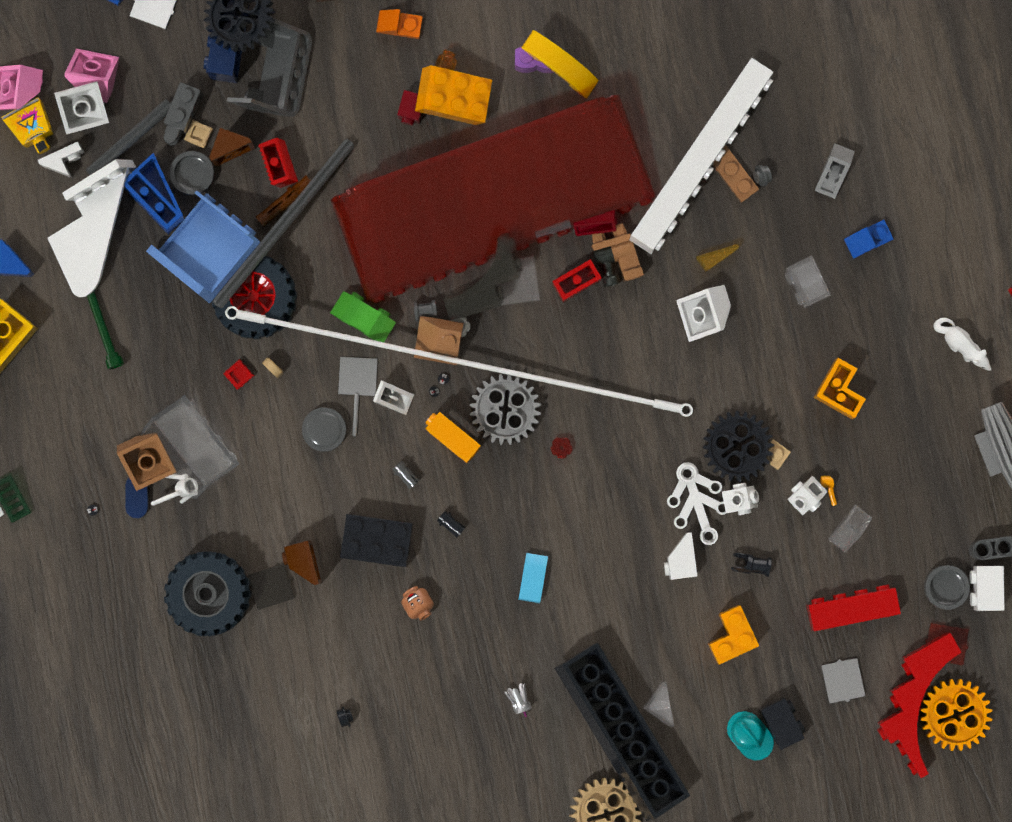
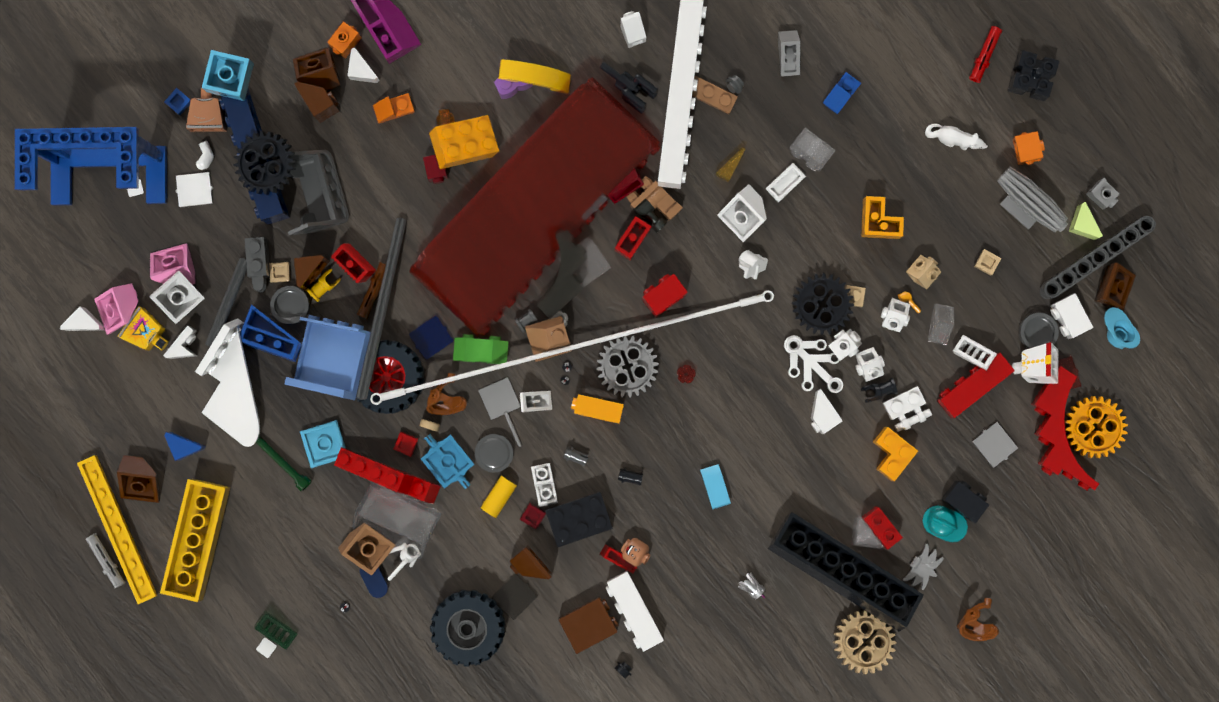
camera: 30 degrees left, 0 degrees up
none -> medium azure tile [300,420,346,468]
none -> yellow piece [306,268,341,302]
none -> red arch [334,447,441,504]
none -> clear blue piece [409,316,454,360]
none -> dark azure plate [421,434,475,489]
none -> dark orange helmet [427,373,467,415]
none -> yellow brick [480,475,517,518]
none -> dark red tile [520,503,546,529]
none -> white slope [531,463,558,507]
none -> reddish brown brick [558,596,619,654]
none -> black plant [599,62,658,114]
none -> red piece [600,544,637,574]
none -> white brick [605,571,664,652]
none -> white slope [620,11,646,48]
none -> red brick [642,274,688,318]
none -> white piece [739,250,768,279]
none -> white tile [766,163,806,203]
none -> white brick [855,347,885,382]
none -> red brick [861,506,903,550]
none -> white plate [883,386,932,432]
none -> light grey piece [902,543,944,590]
none -> tan brick [906,255,941,289]
none -> white slope [953,335,997,371]
none -> tan plate [974,249,1001,276]
none -> white torso [1012,342,1058,384]

